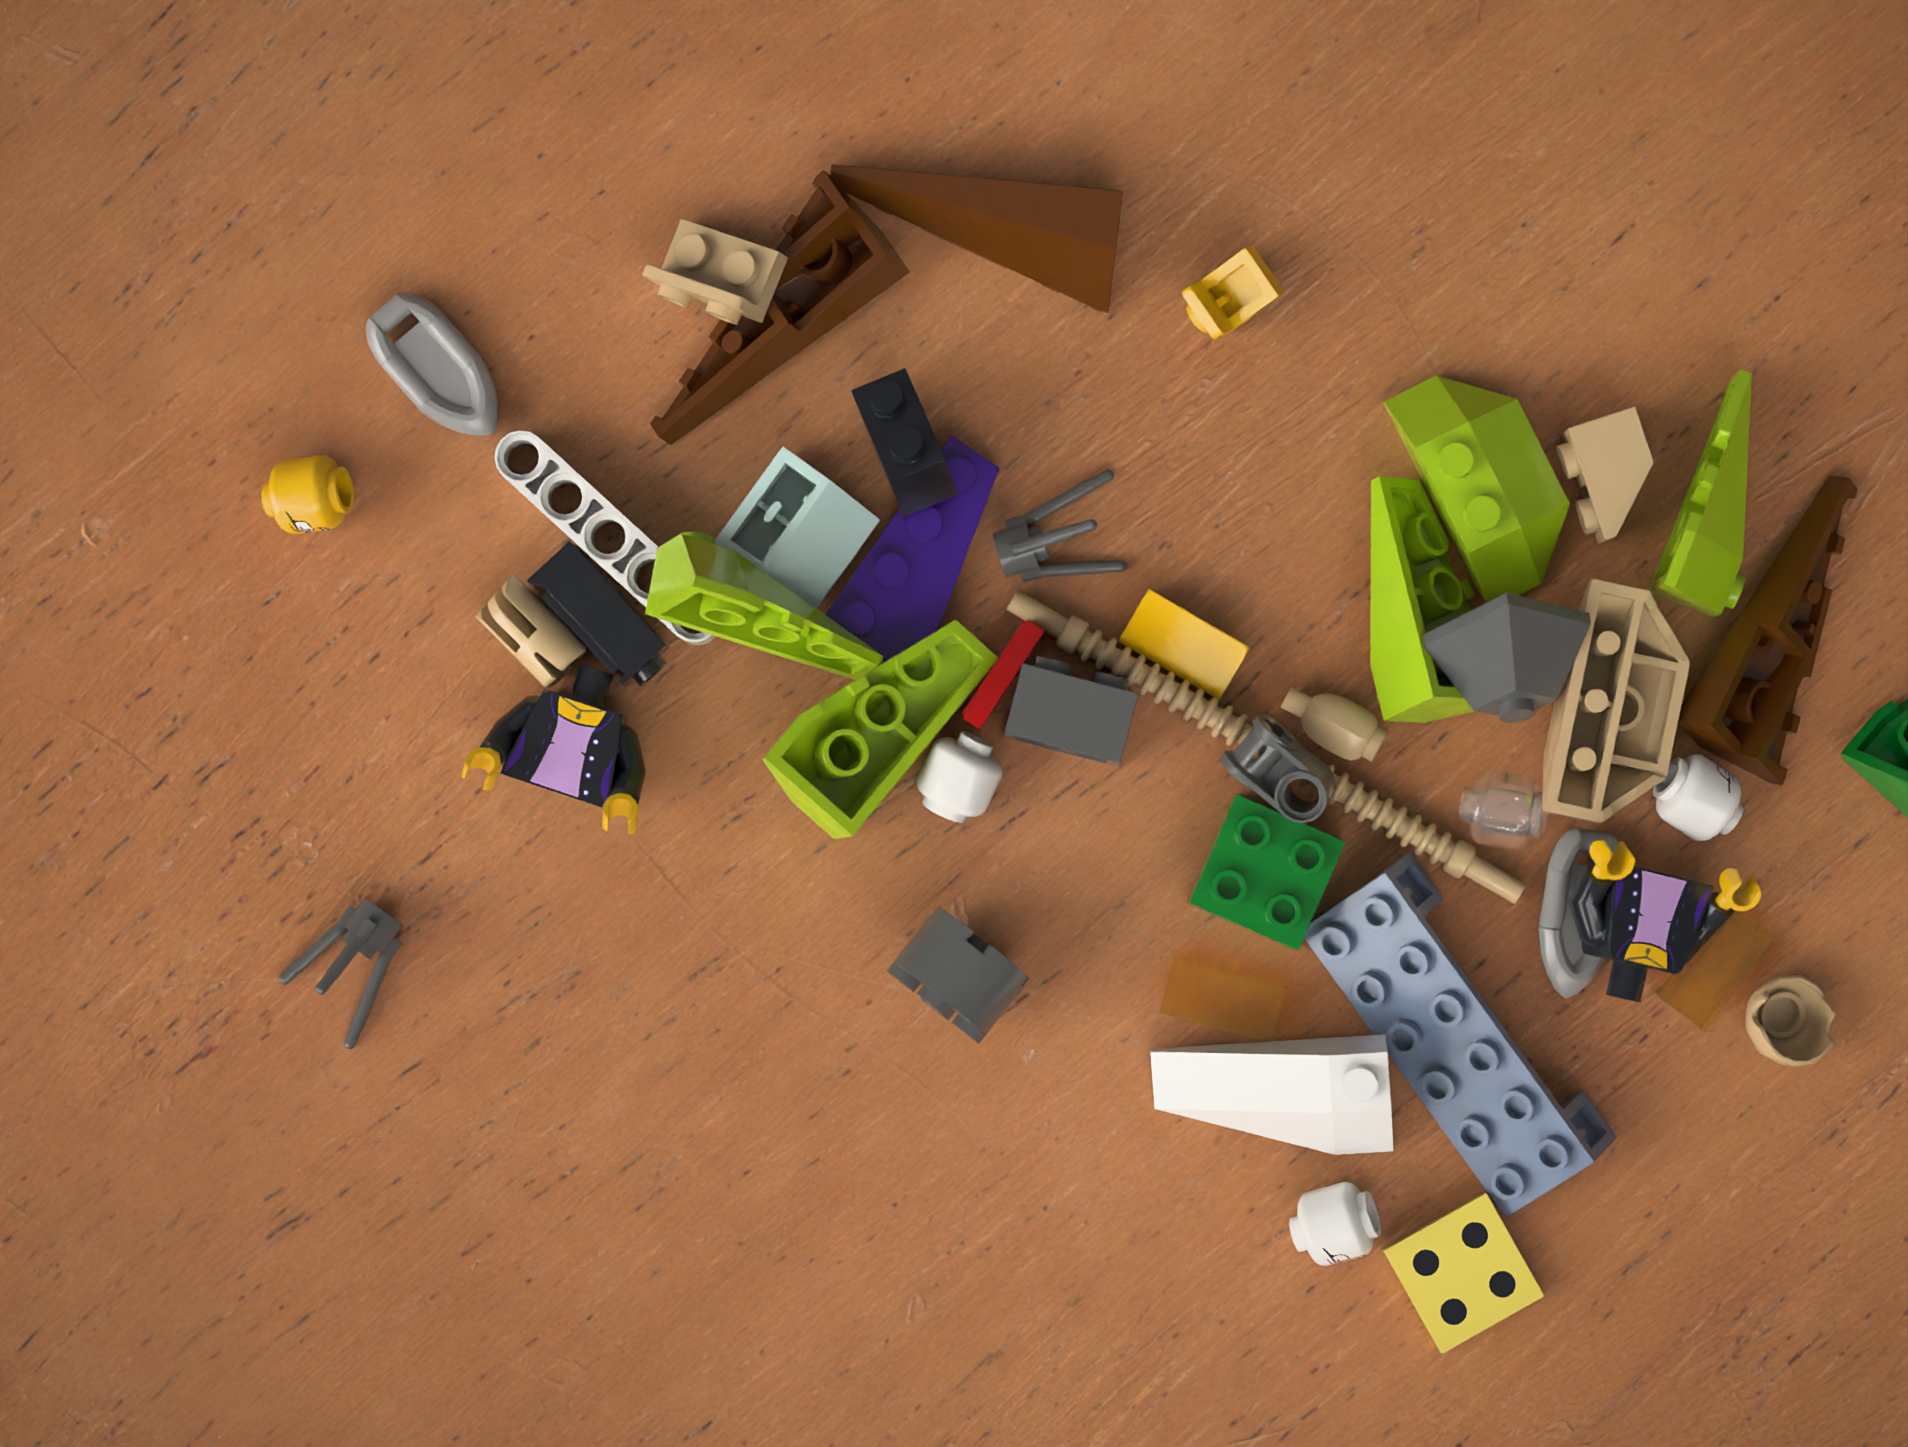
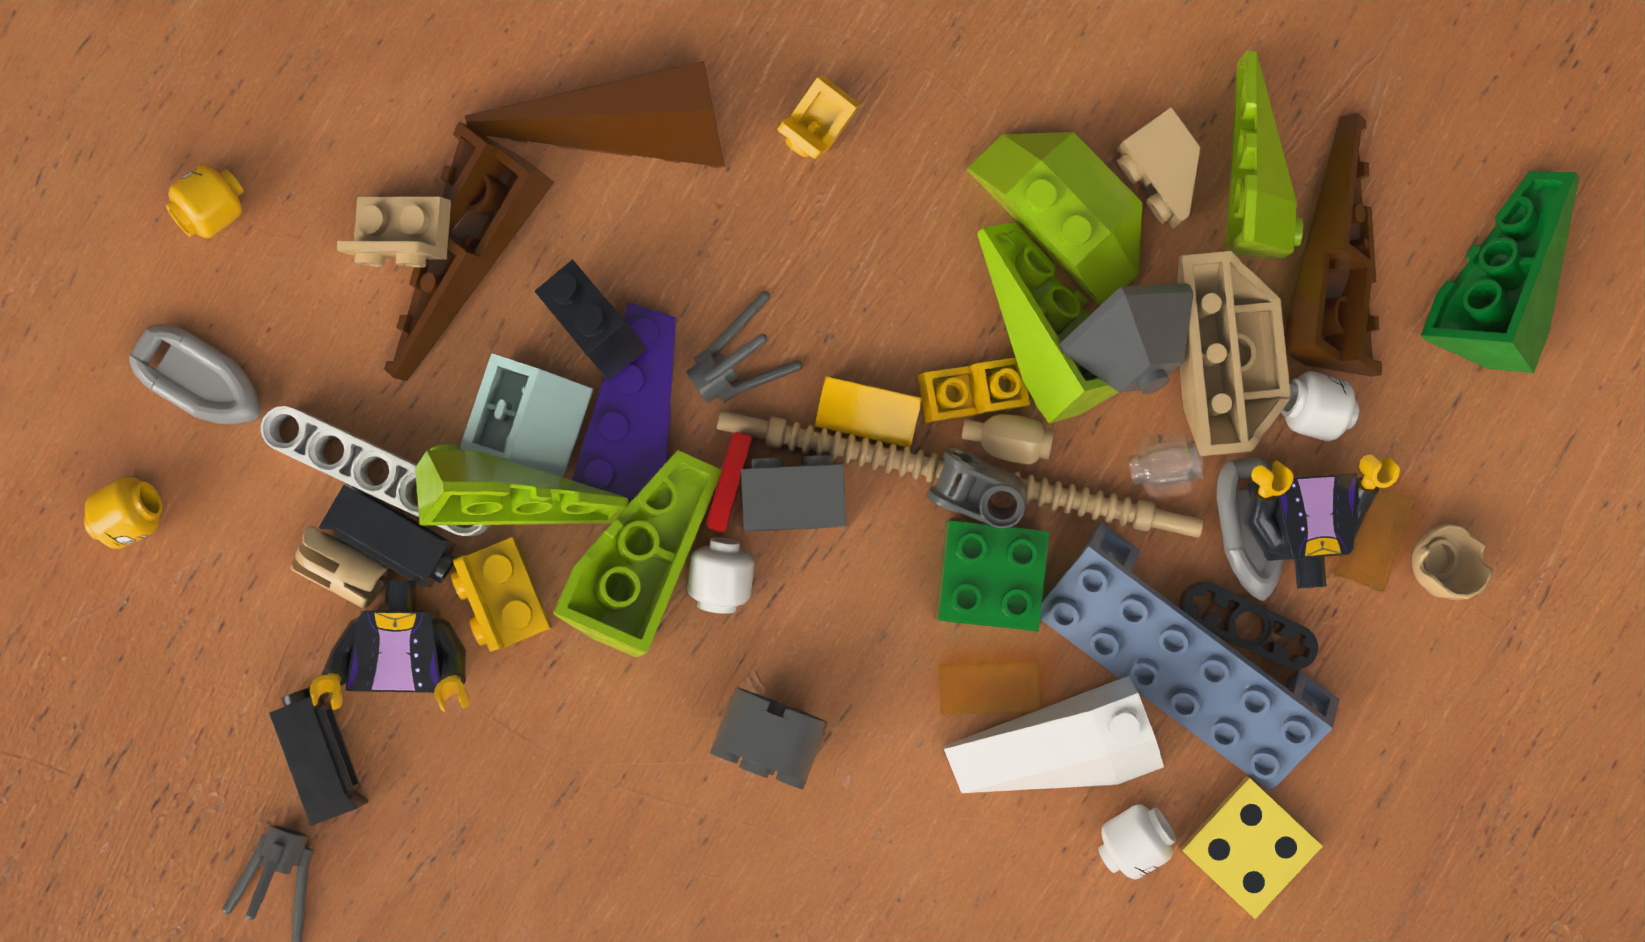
camera: 25 degrees left, 0 degrees up
none -> yellow head [166,164,244,239]
none -> black window [269,687,368,826]
none -> yellow bracket [450,537,552,652]
none -> yellow slope [917,358,1030,423]
none -> black beam [1179,582,1318,670]

